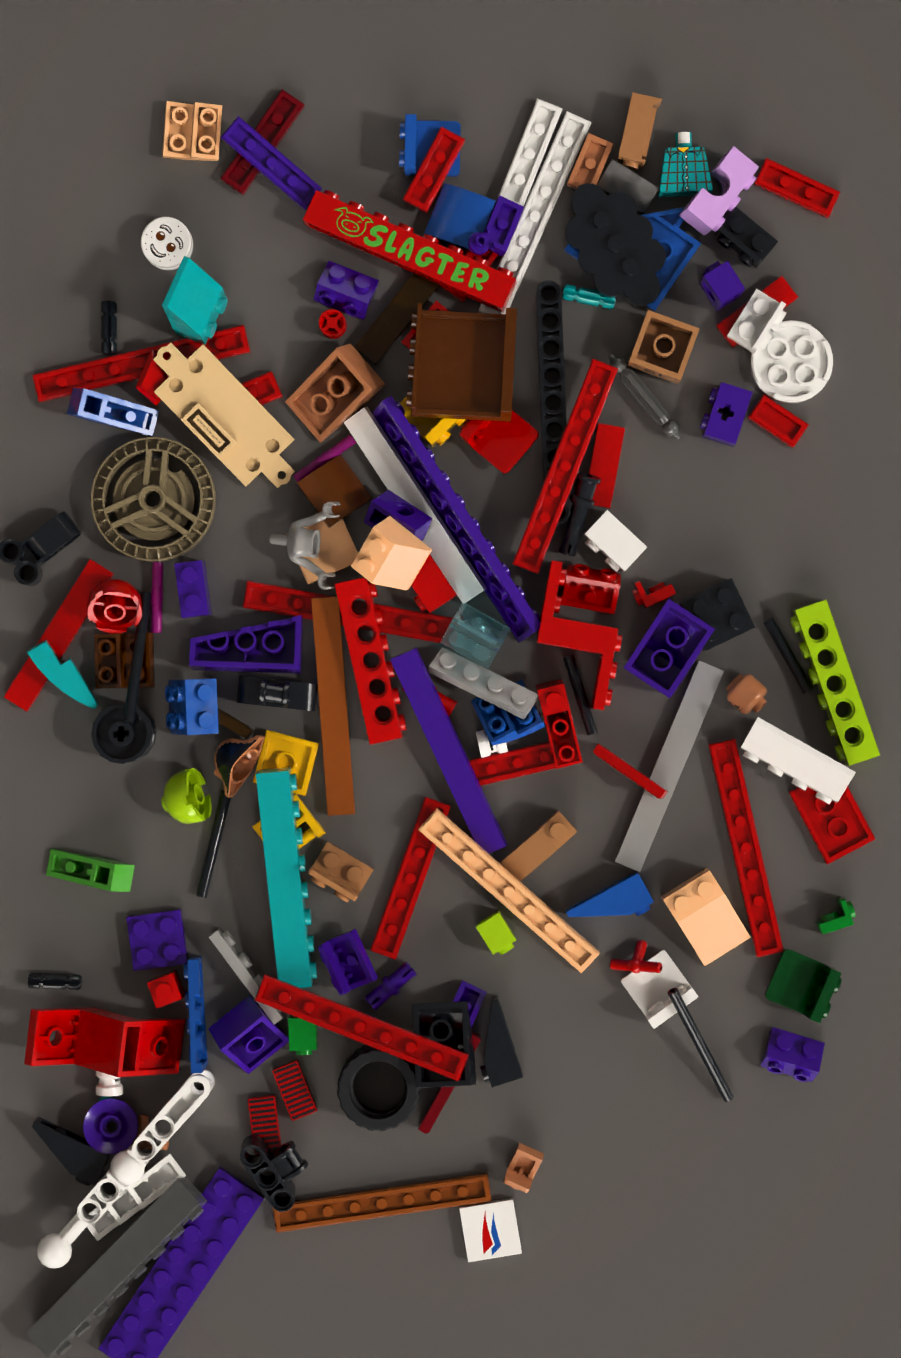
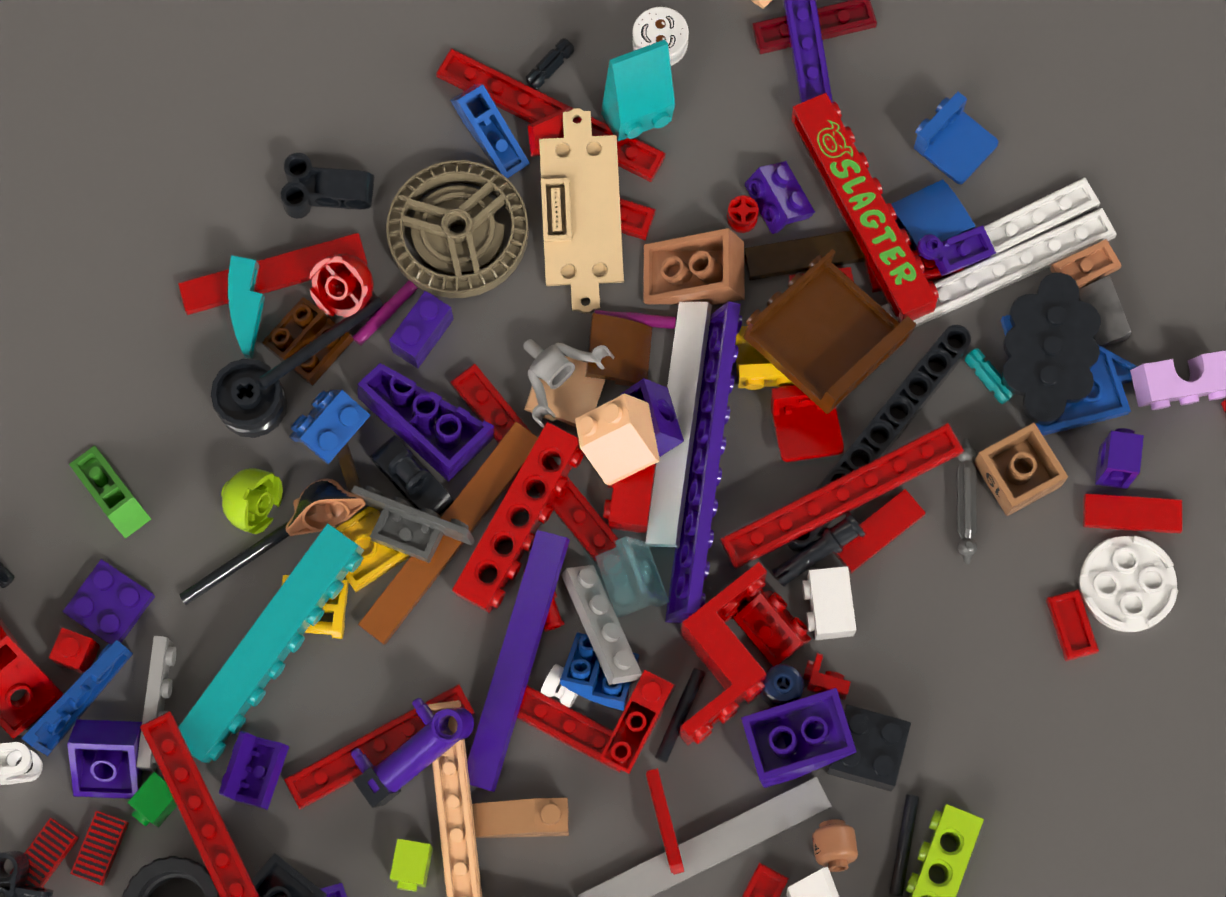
camera: 45 degrees right, 15 degrees down
medium nougat bracket [308,841,374,902] -> none
dark purple pin [365,961,417,1010] -> none
red tile [403,127,465,213] -> none
medium nougat window [617,92,663,170] -> none
teal torso [658,132,712,197] -> none
dark purple brick [700,382,753,447] -> none
black bracket [715,207,778,268] -> none
white bracket [727,289,787,354] -> none
none -> dark grey bracket [351,486,475,563]
none -> dark purple piece [351,698,474,808]
none -> dark blue head [761,664,804,708]

